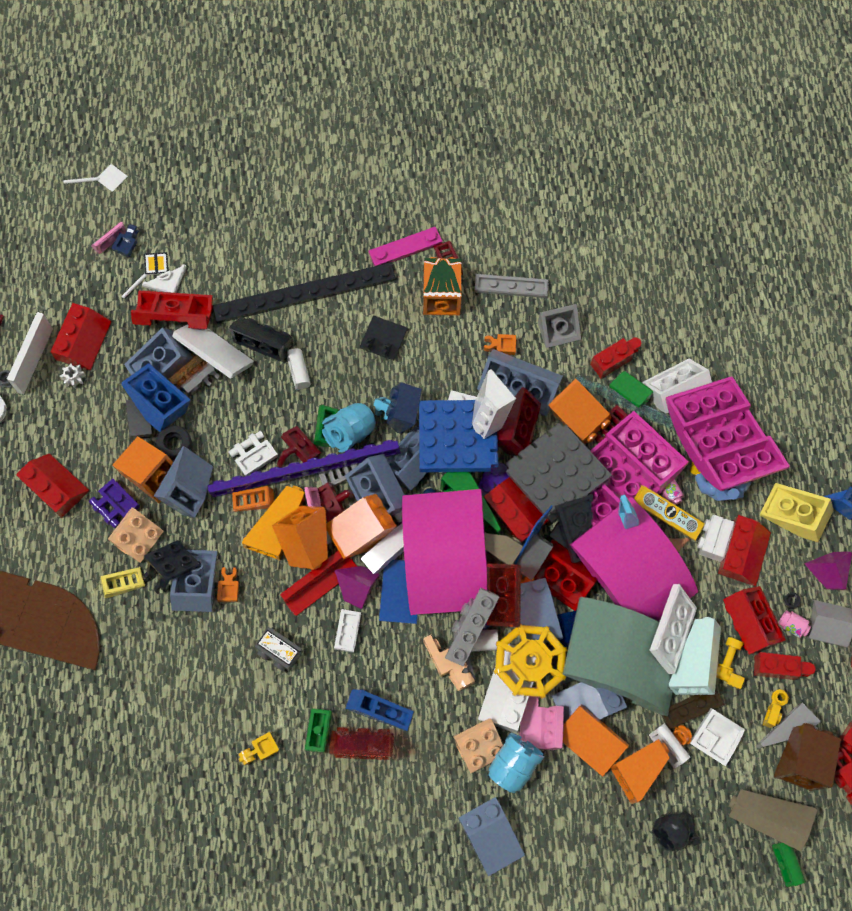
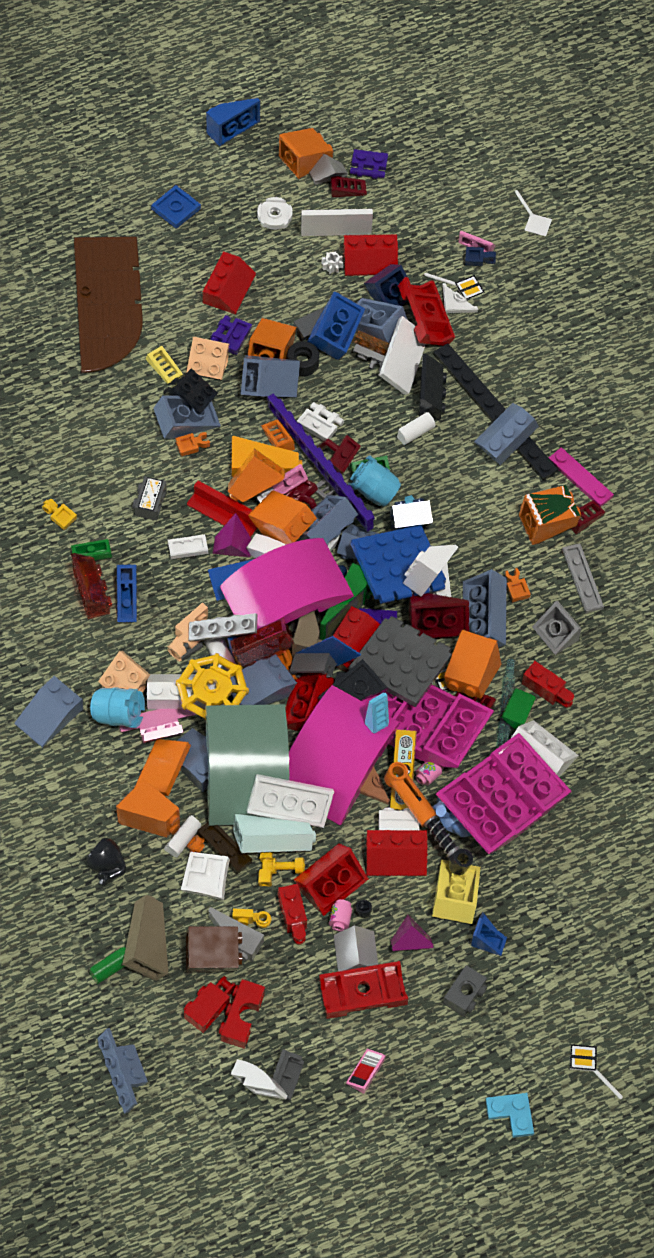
camera: 70 degrees right, 10 degrees down
black plate [360,315,408,361] -> none
none -> dark blue slope [364,264,411,306]
none -> piece [384,762,473,875]
none -> sand blue slope [474,403,539,465]

